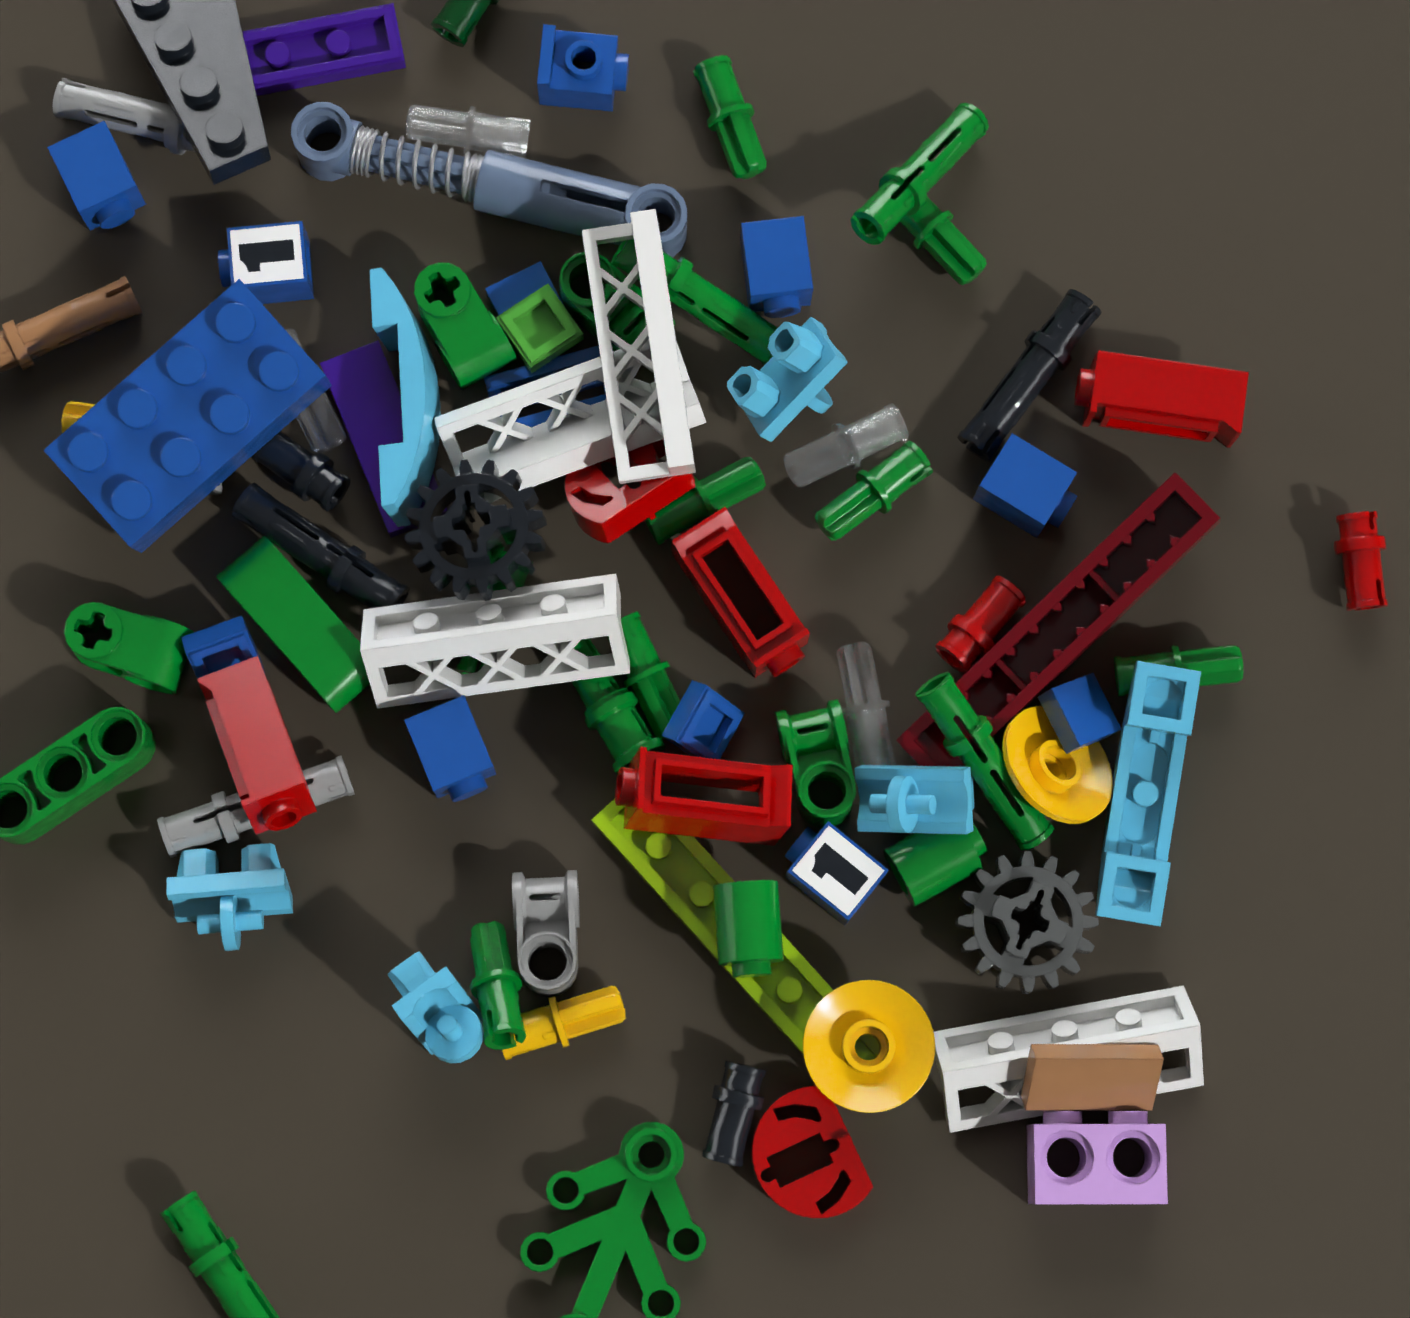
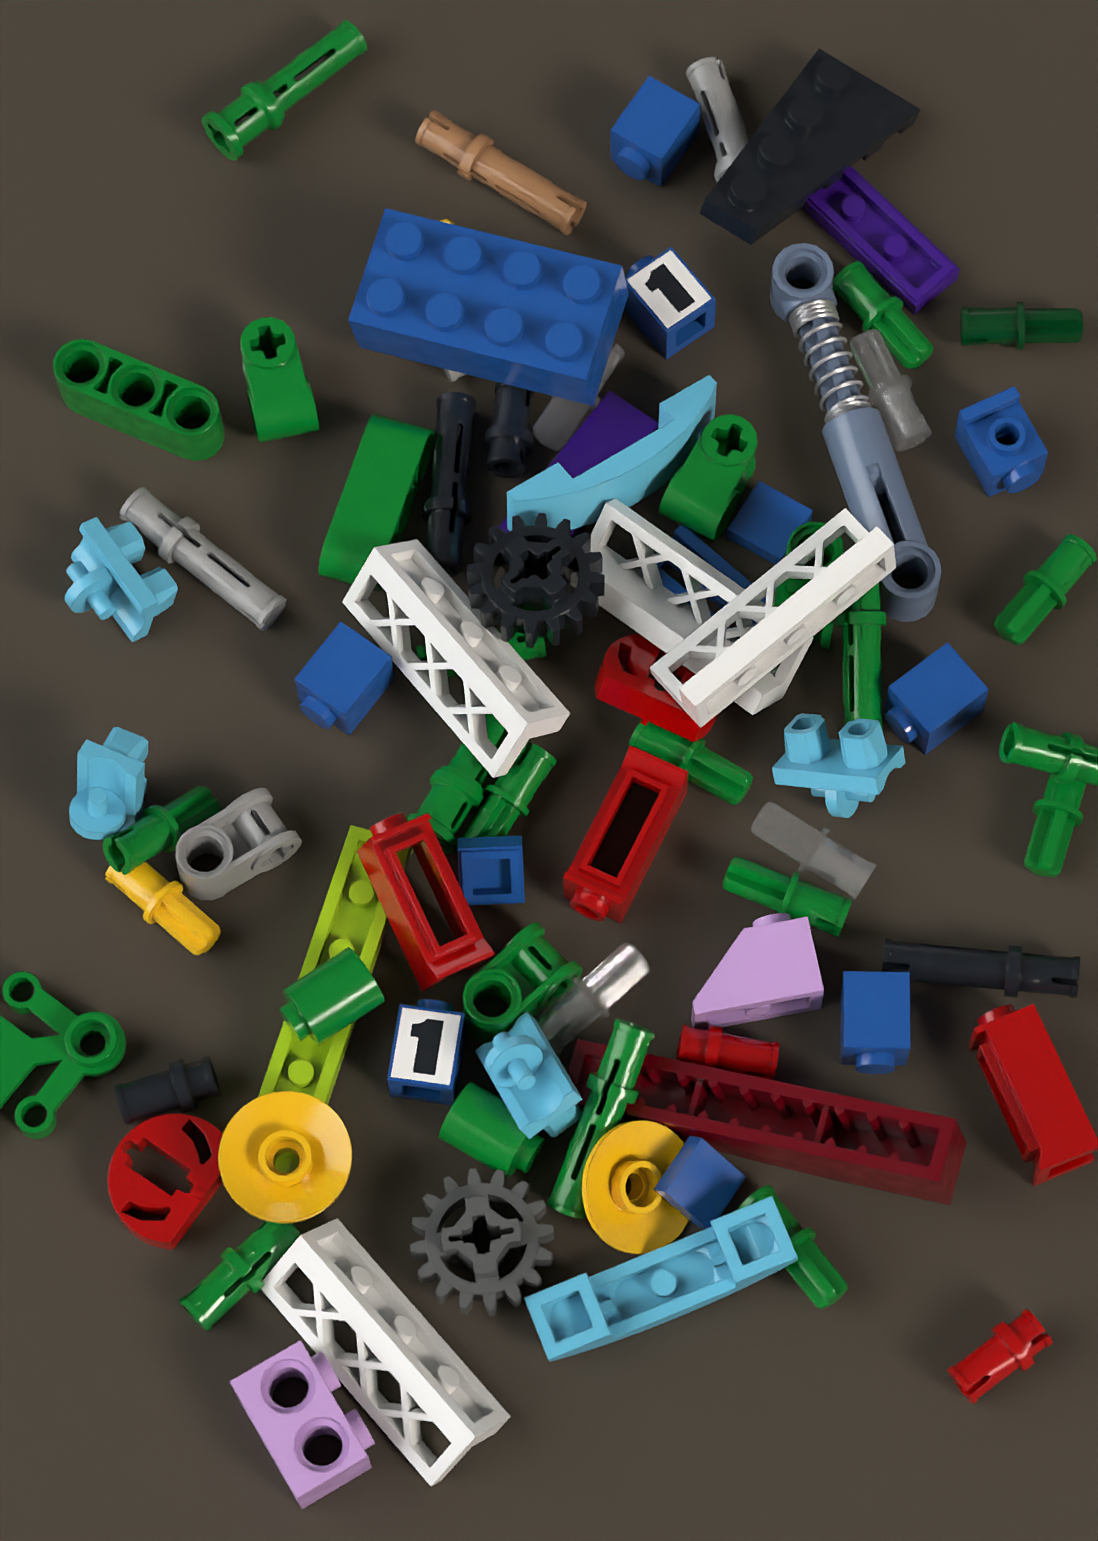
camera: 65 degrees right, 10 degrees down
blue tile [181,616,265,678] -> none
window [197,656,317,835] -> none
bright green tile [496,284,584,373] -> none
medium nougat tile [1021,1044,1164,1110] -> none
none -> green pin [178,1221,302,1332]
none -> lavender slope [691,913,824,1030]
none -> green axle [832,261,933,369]

